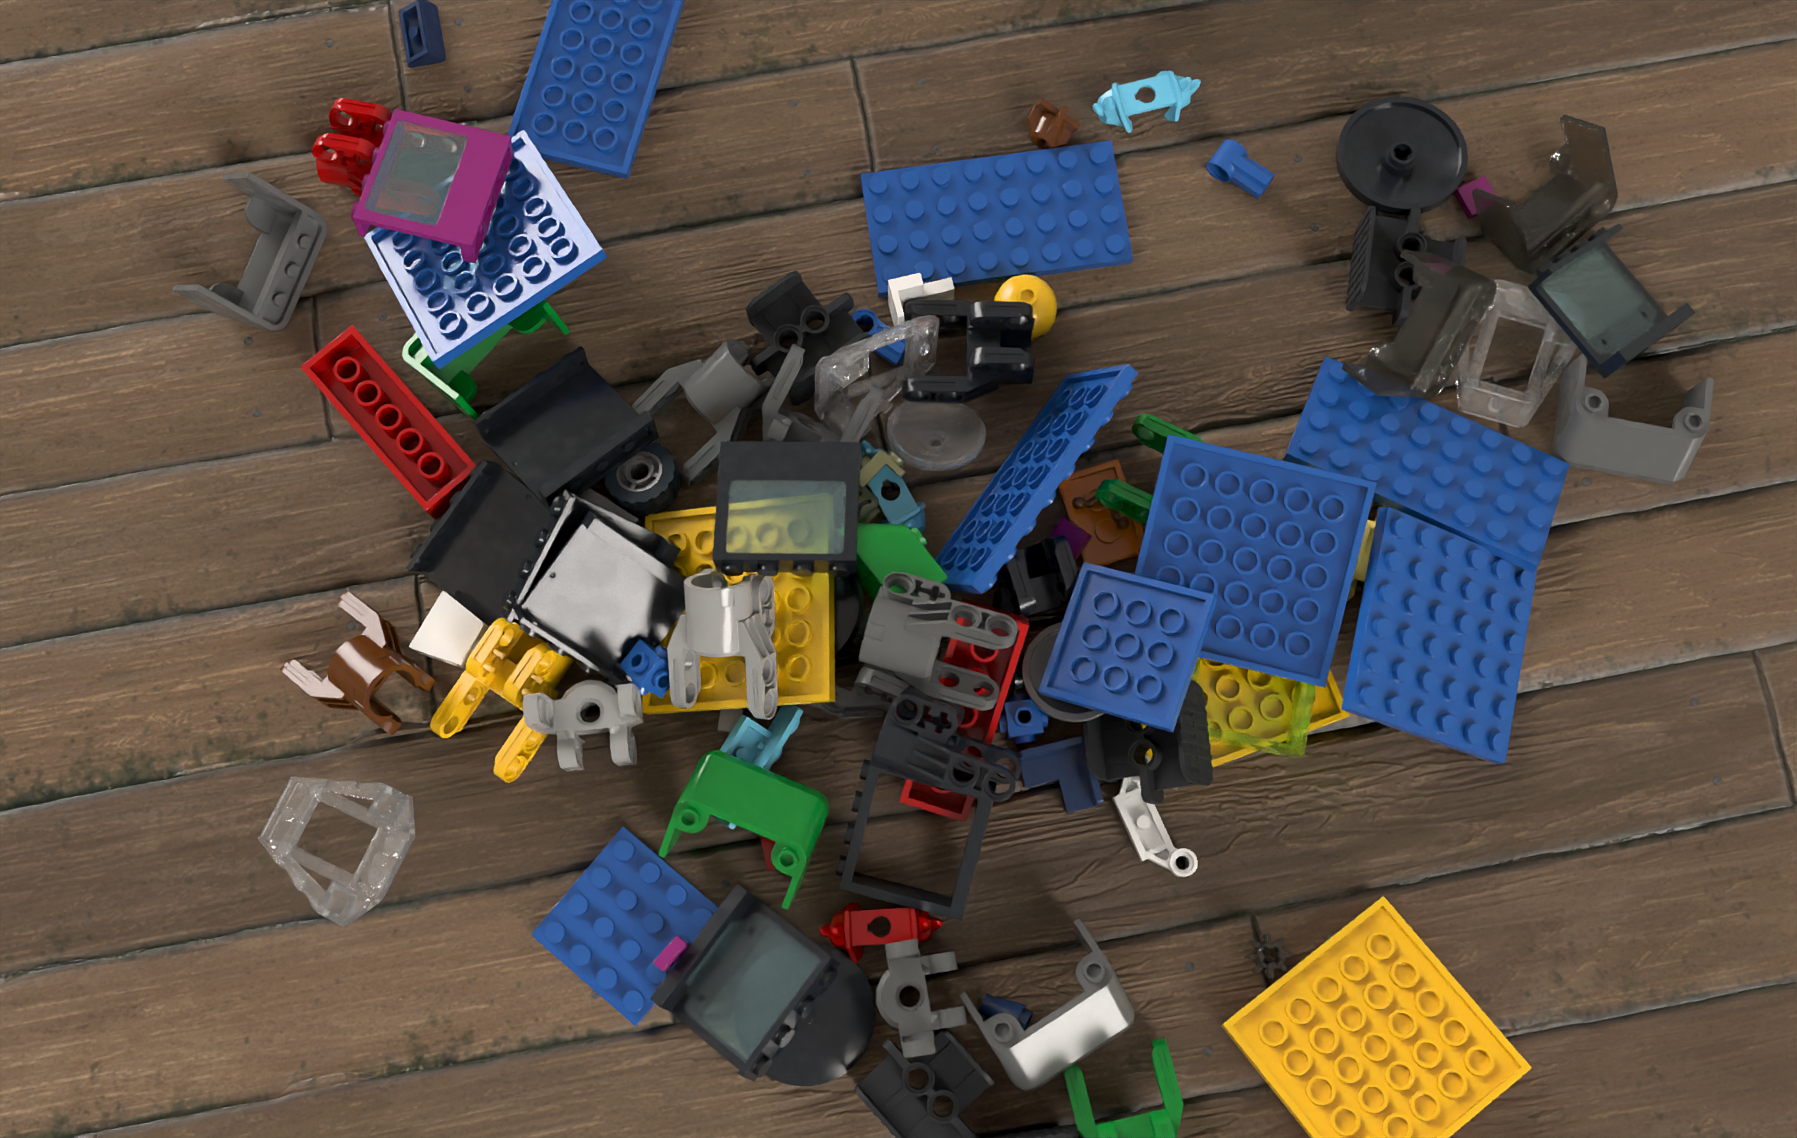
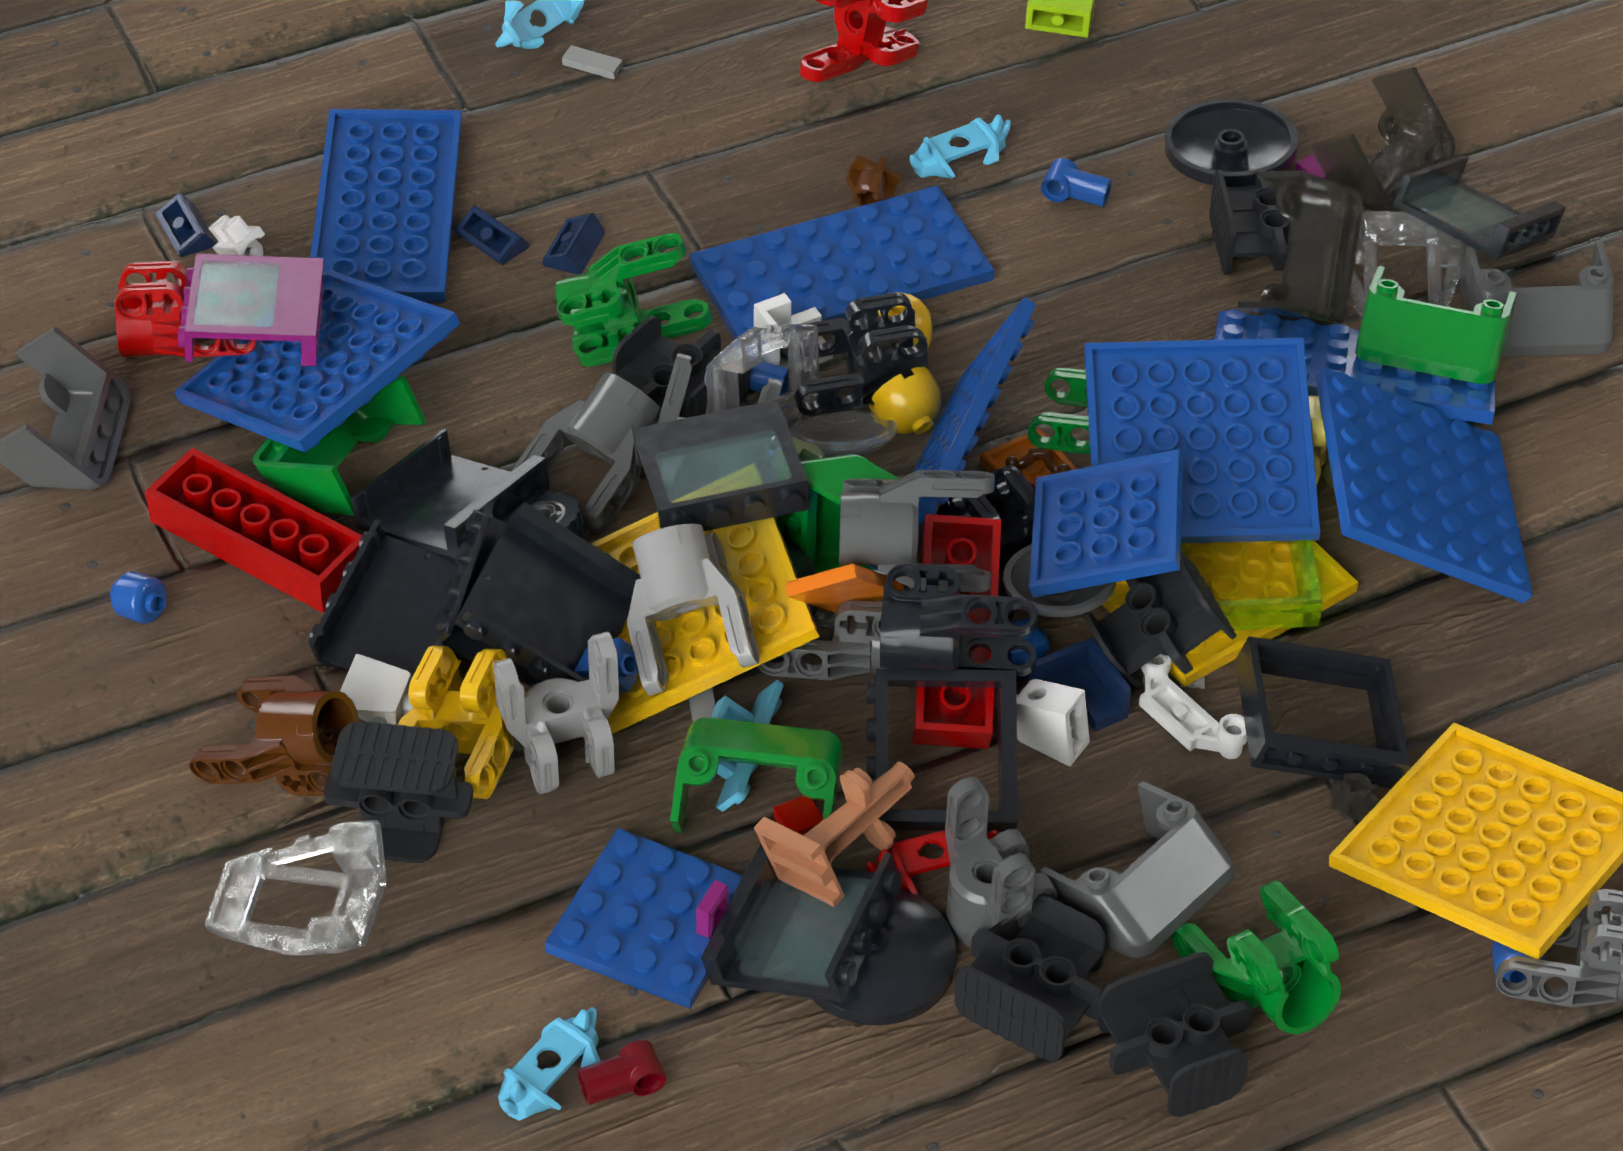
camera: 15 degrees left, 30 degrees down
none -> blue head [110,571,167,624]
none -> white hips [208,215,265,268]
none -> black piece [324,721,473,863]
none -> dark blue slope [454,205,530,266]
none -> medium azure piece [498,1007,601,1121]
none -> dark blue slope [542,213,605,274]
none -> green piece [555,233,713,367]
none -> dark red piece [577,1040,667,1105]
none -> nougat piece [754,762,915,907]
none -> orange tile [785,563,904,613]
none -> yellow cylinder [869,367,942,435]
none -> white torso [1016,679,1090,767]
none -> black window [1235,636,1410,789]
none -> green windscreen [1355,266,1517,384]

